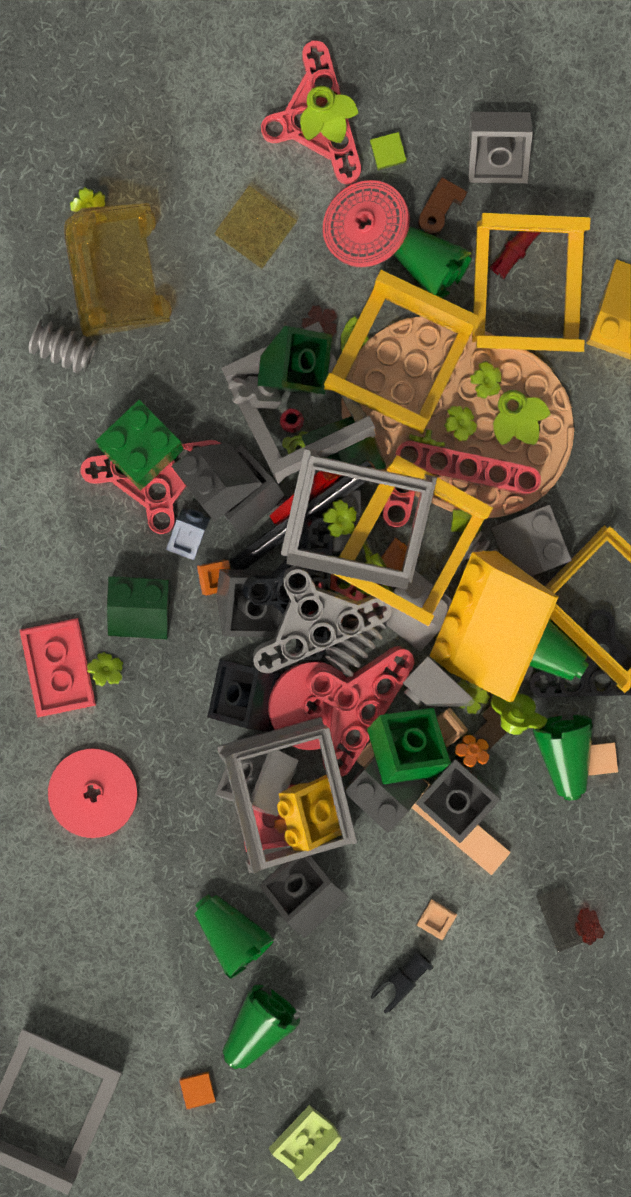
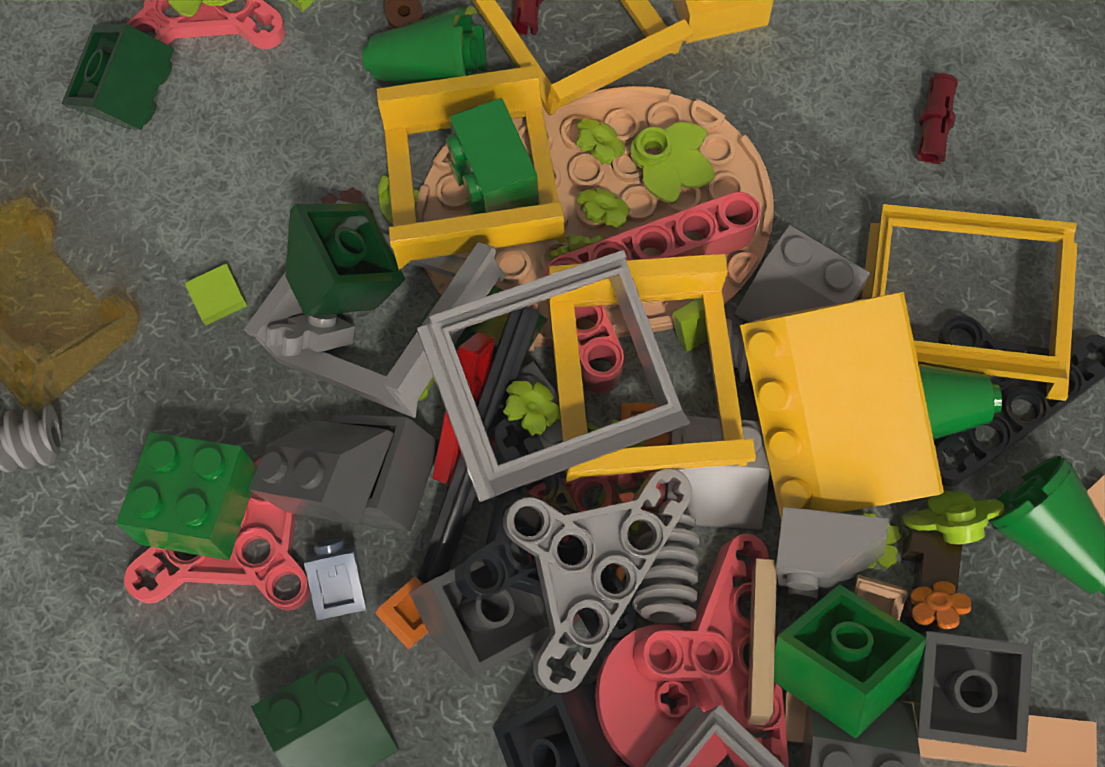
camera: 35 degrees left, 20 degrees down
clear yellow tile [214,186,297,270] -> none
dark red pin [280,409,304,433] -> none
coral piece [323,180,410,267] -> none
none -> dark green slope [62,24,174,130]
none -> lime tile [184,264,247,326]
none -> green brick [446,98,539,215]
none -> tan tile [747,559,777,725]

